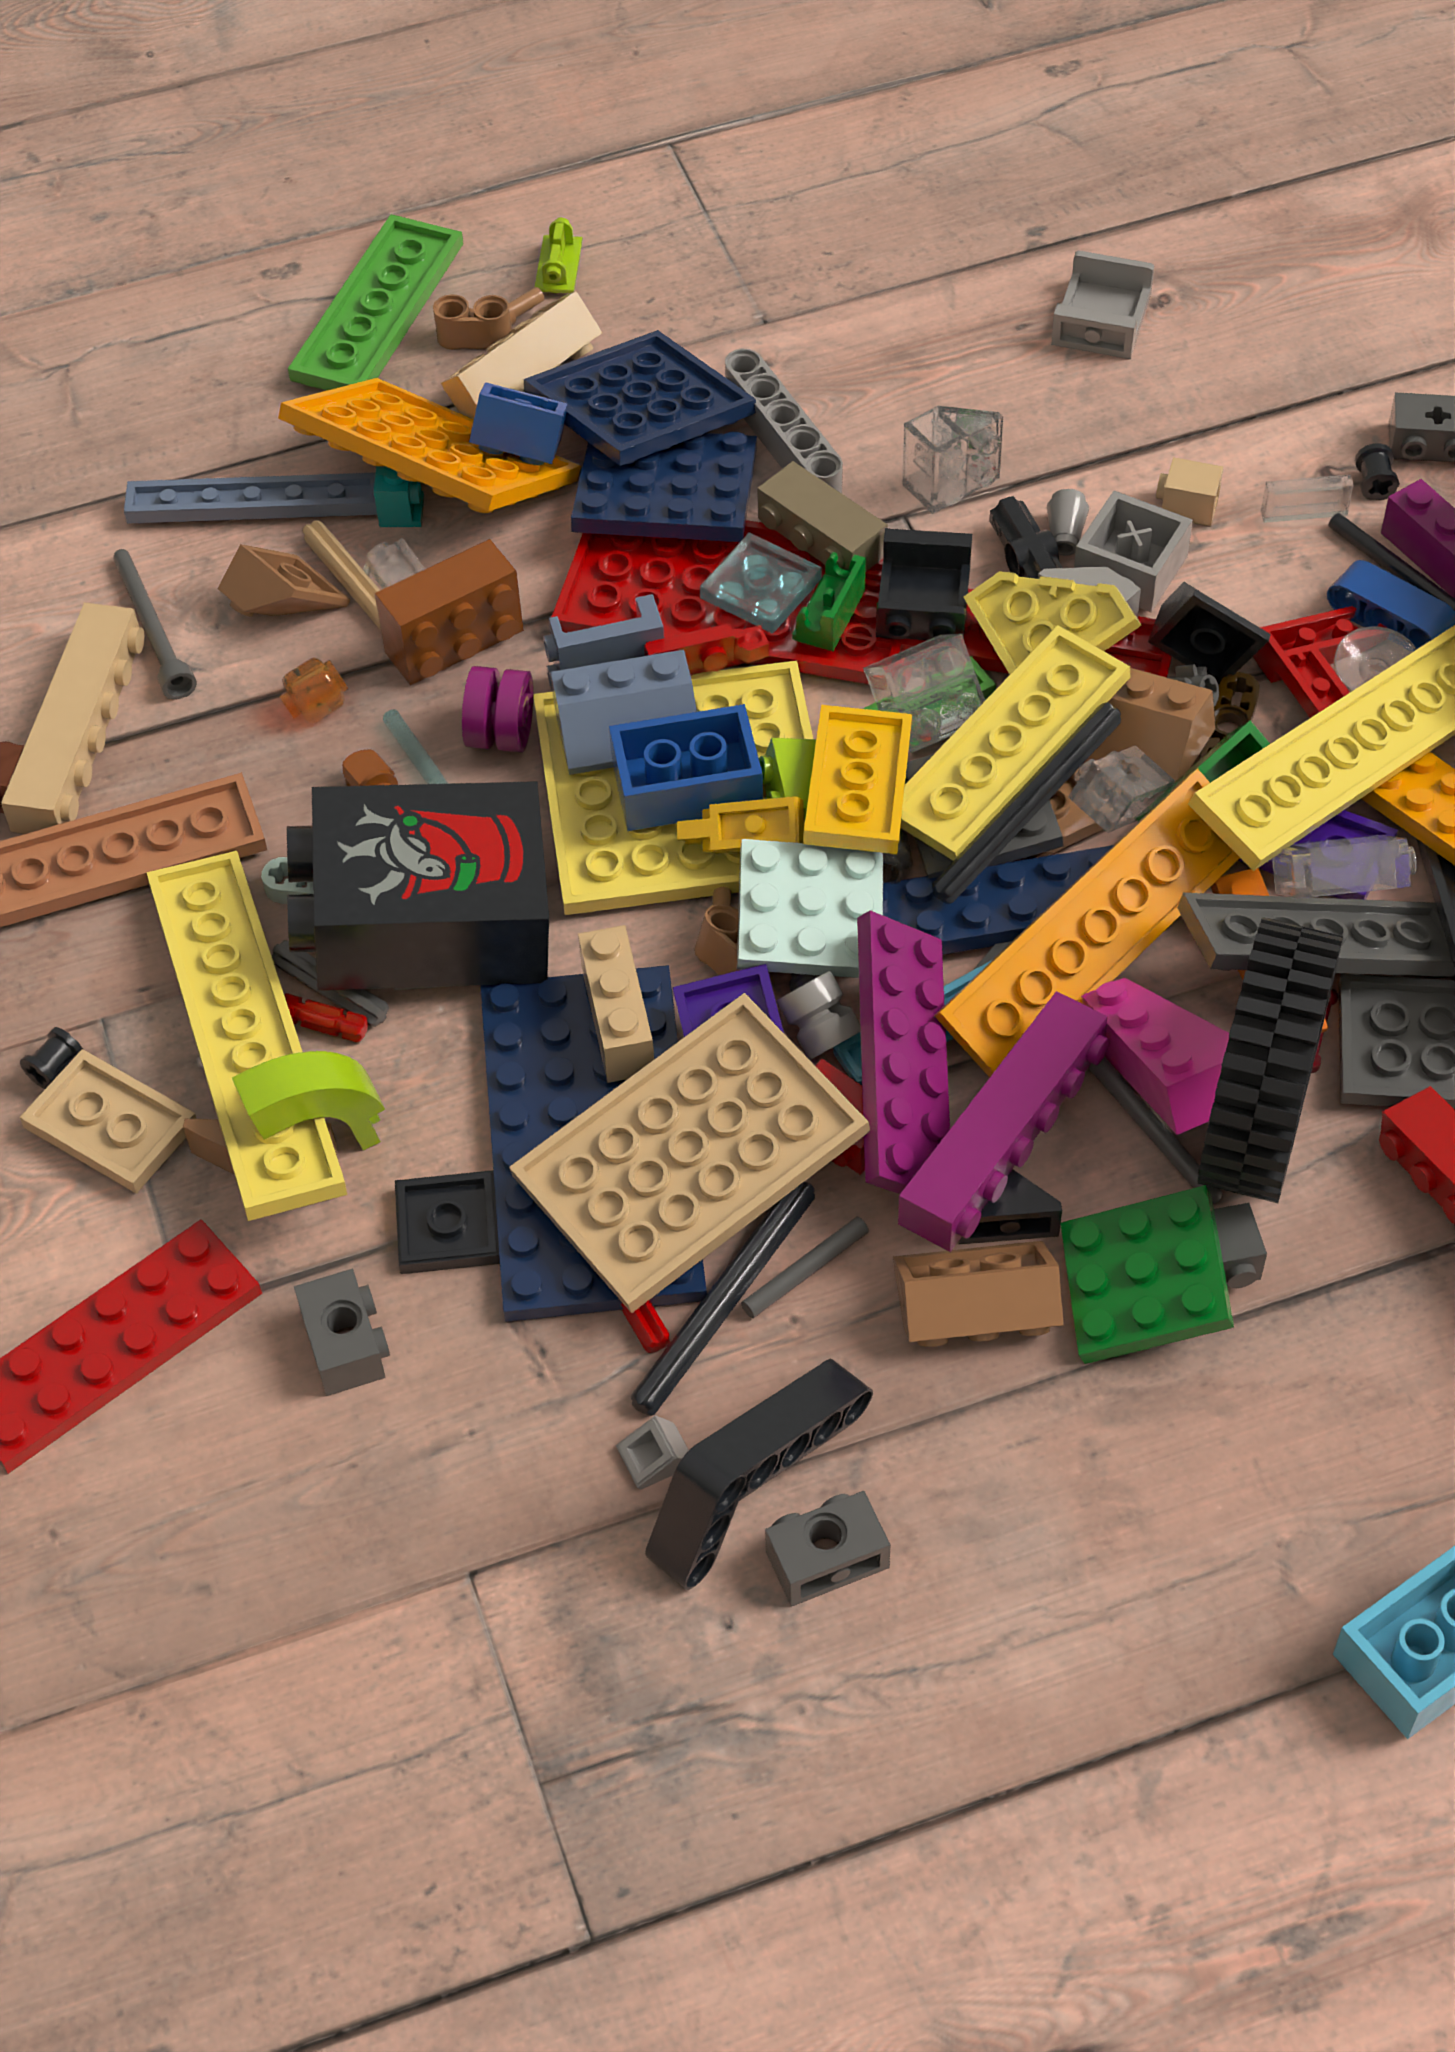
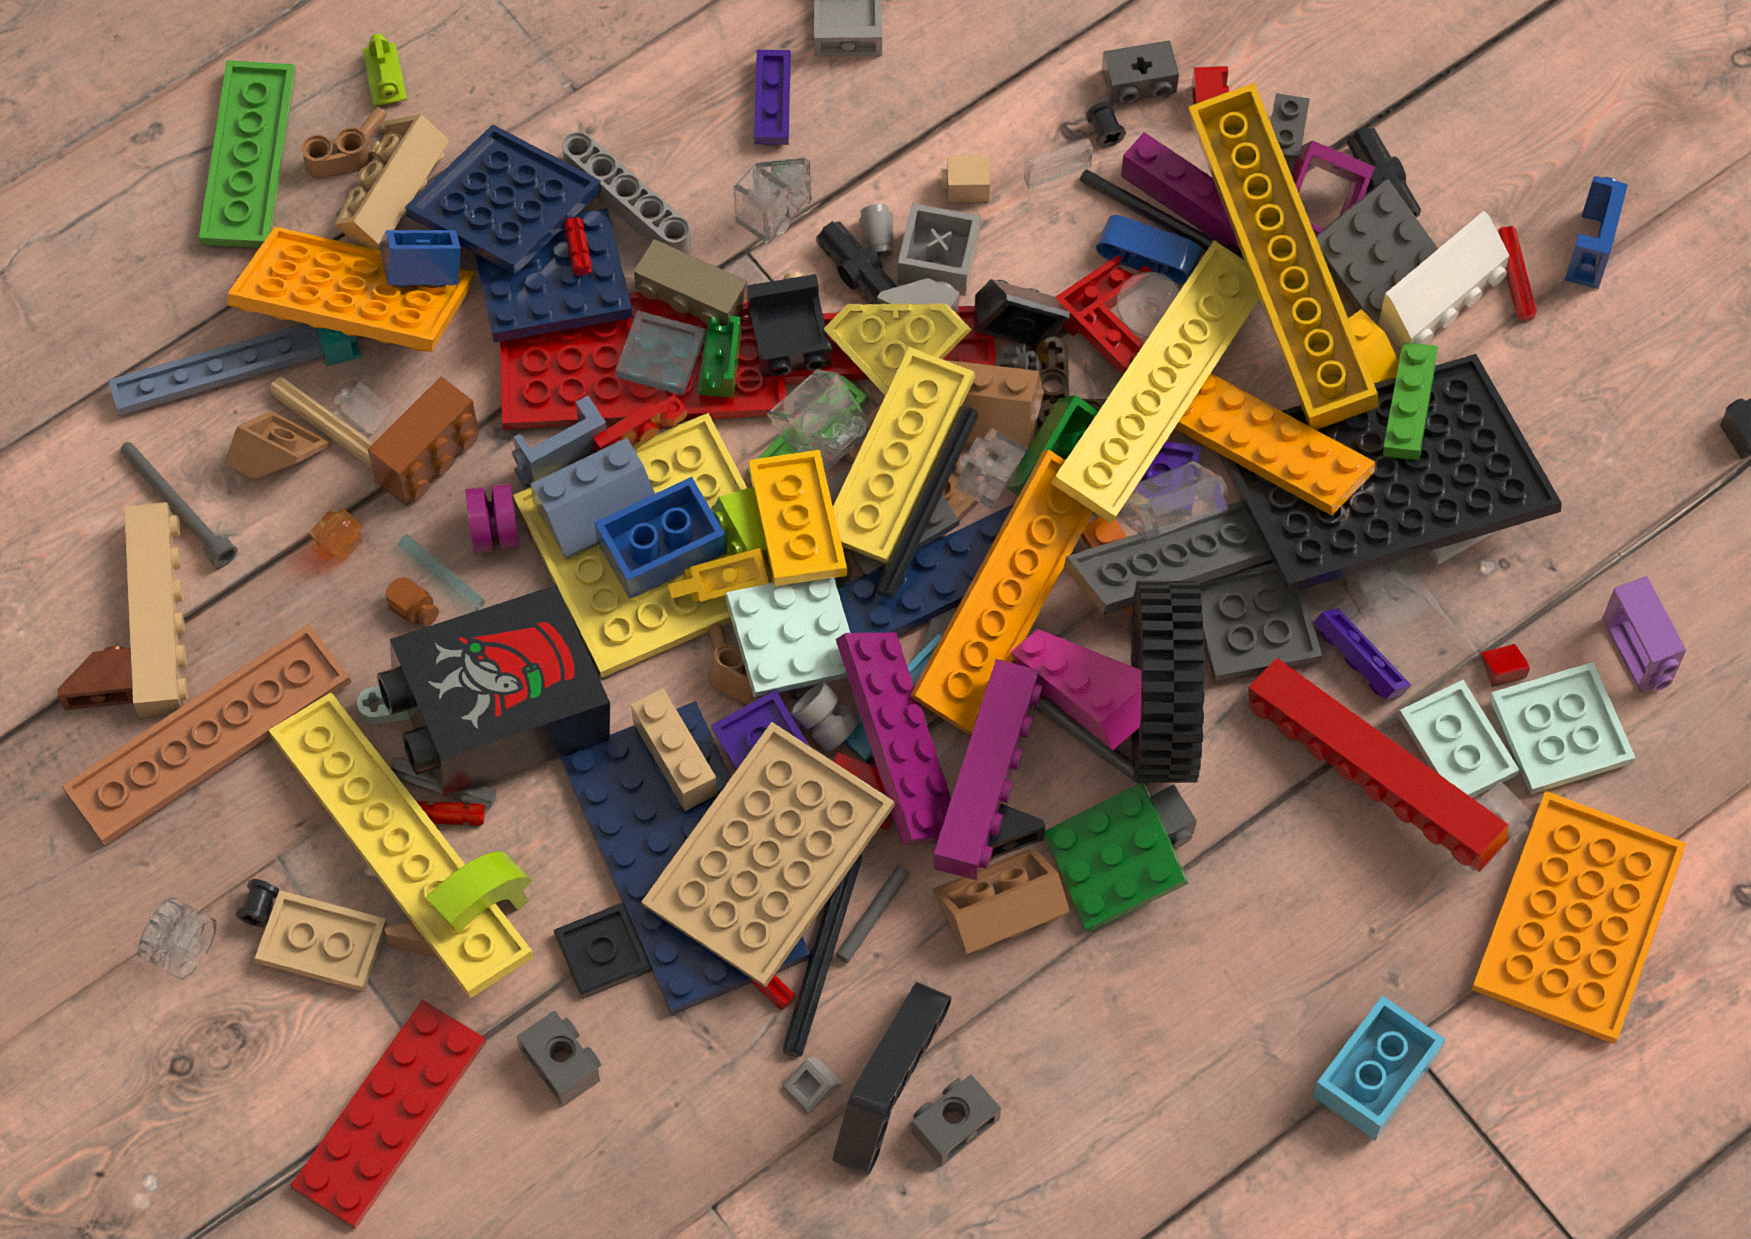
camera: 20 degrees left, 10 degrees up
none -> red axle [564,216,592,277]
none -> dark purple plate [754,50,791,145]

